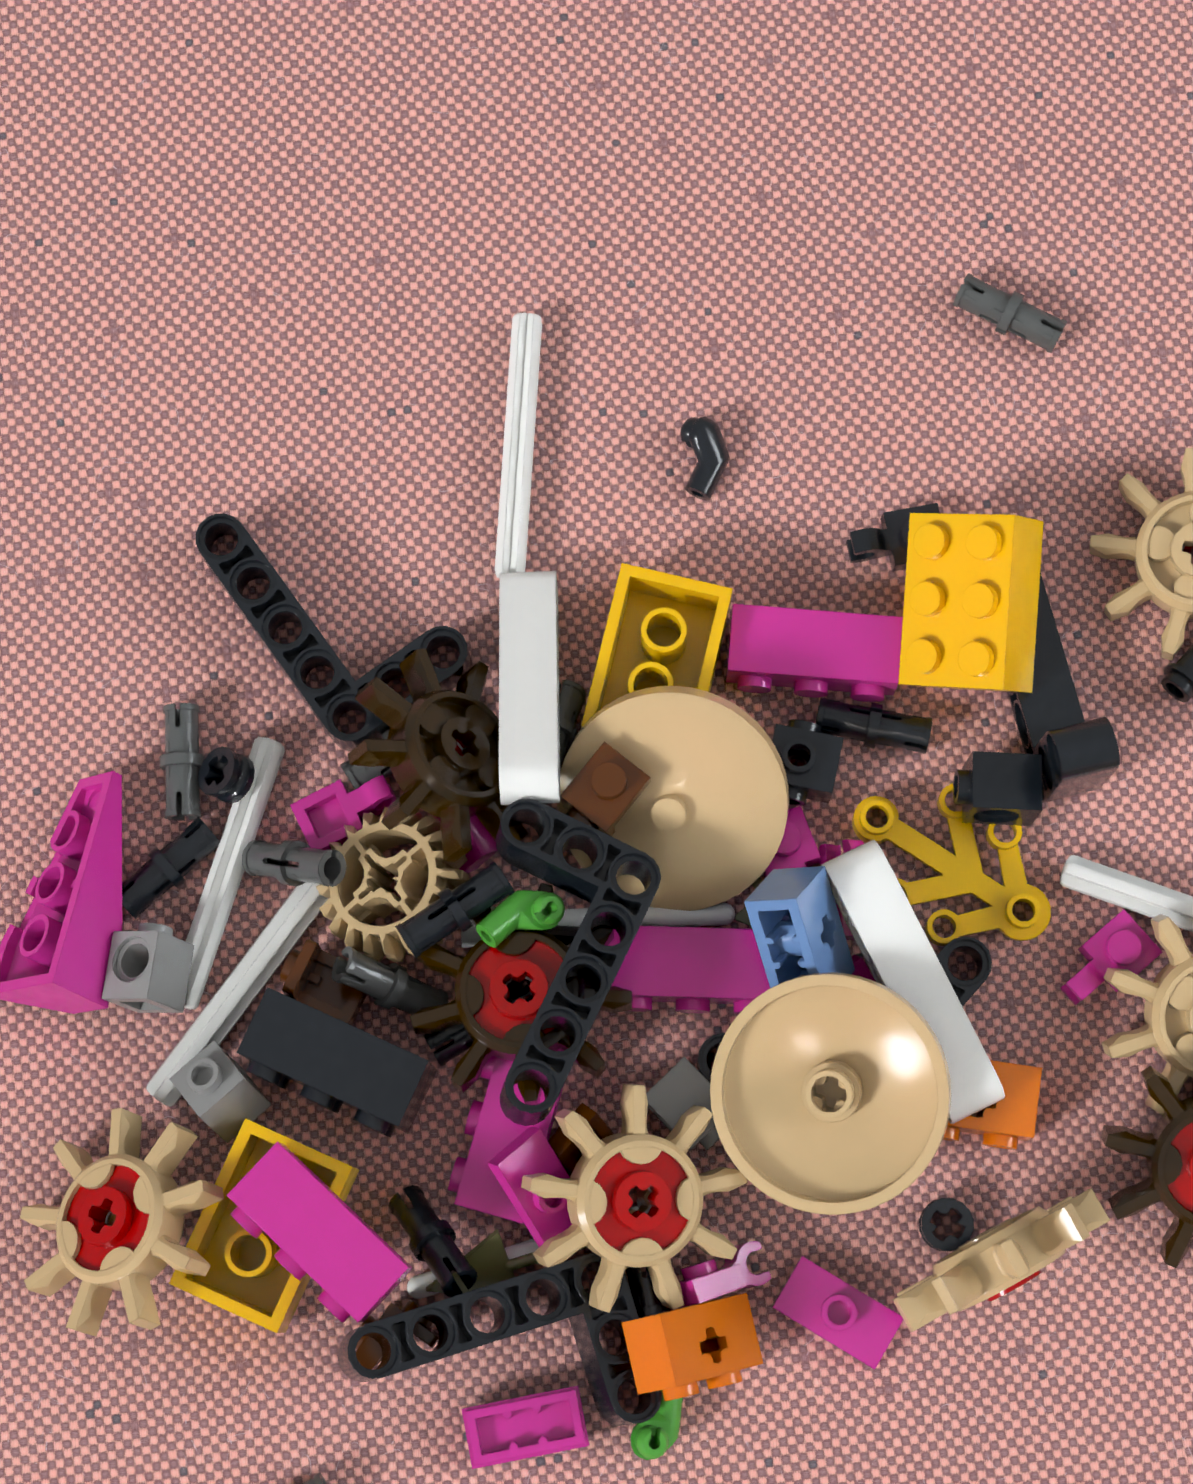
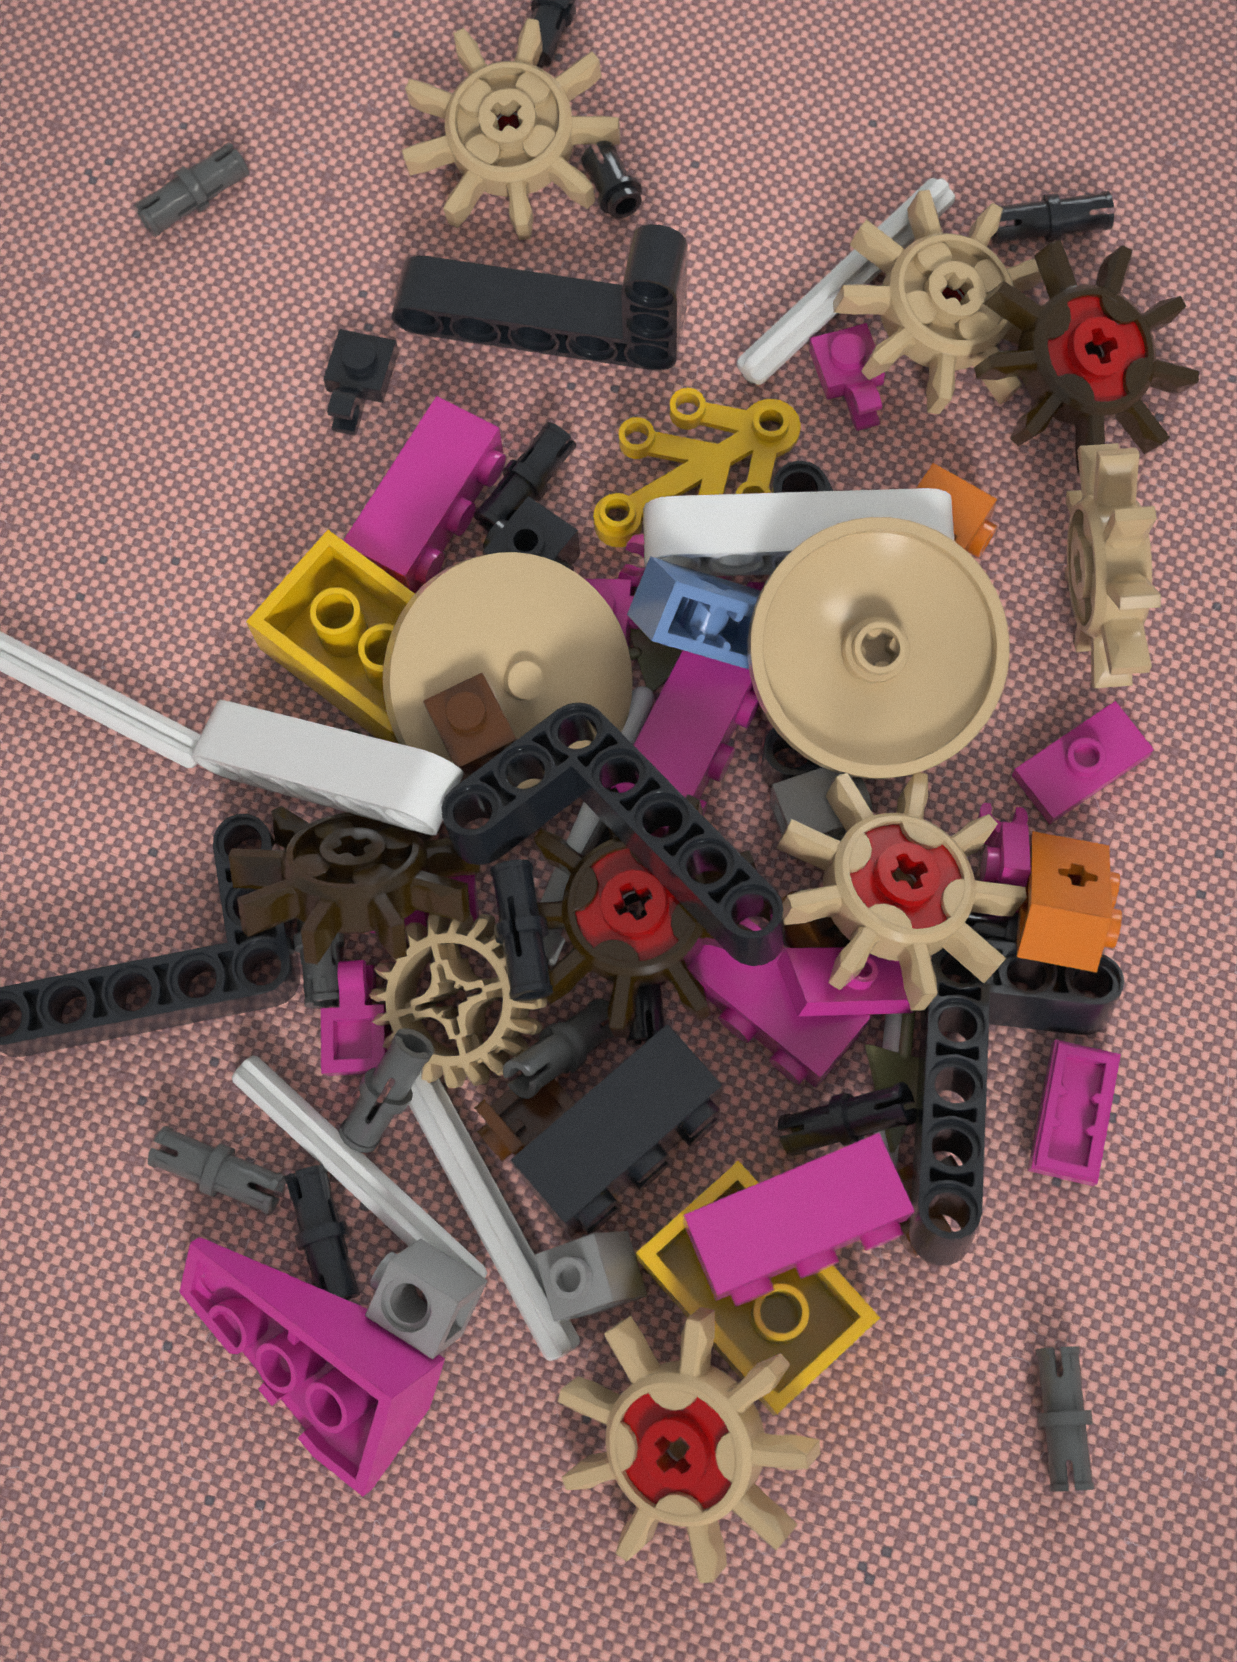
camera: 65 degrees left, 5 degrees down
black bush [198,746,255,804] -> none
bright green arm [476,890,565,948] -> none
bright green arm [630,1390,683,1460] -> none
black arm [680,416,729,501] -> none
yellow brick [898,513,1044,693] -> none
black bush [919,1198,974,1251] -> none
black brick [953,751,1042,826] -> none

